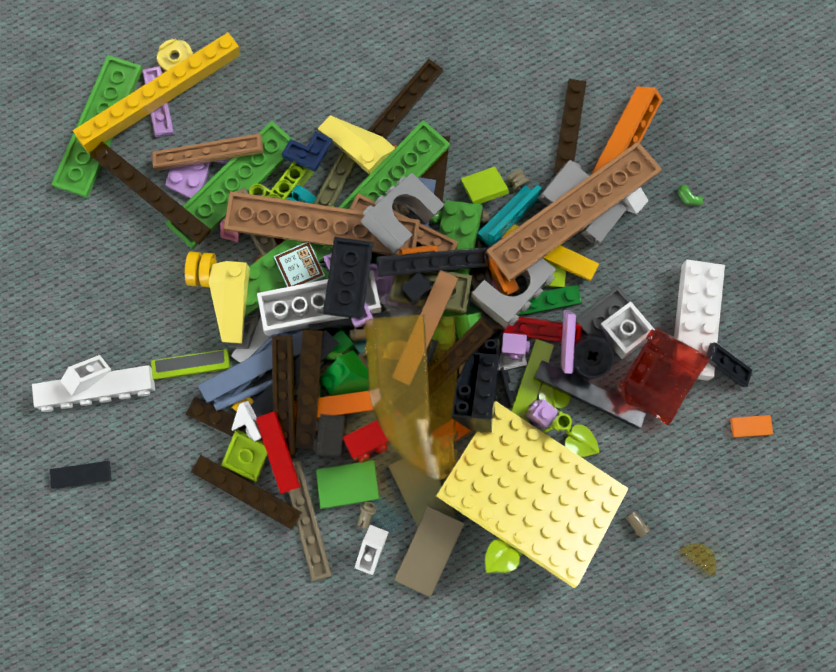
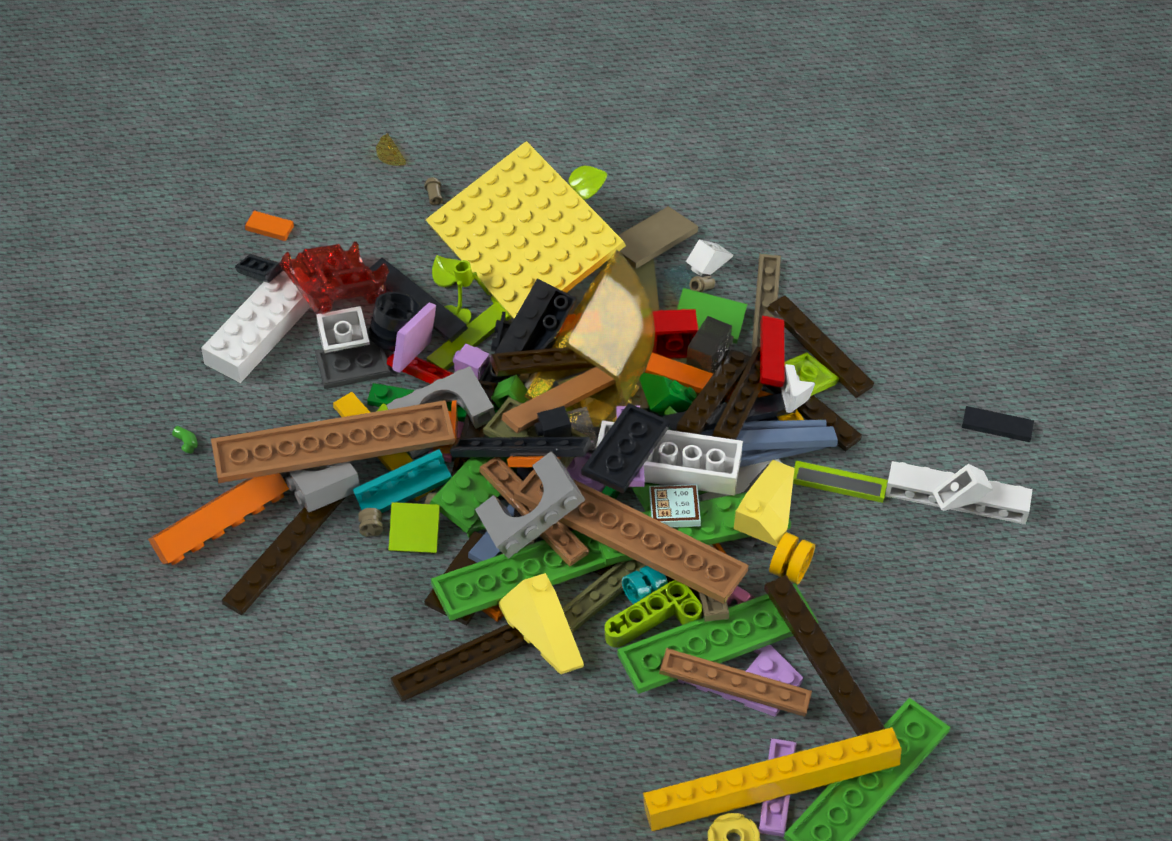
camera: 160 degrees left, 25 degrees down
dark blue plate [282,132,333,172] -> none
lavender brick [524,399,559,428] -> none

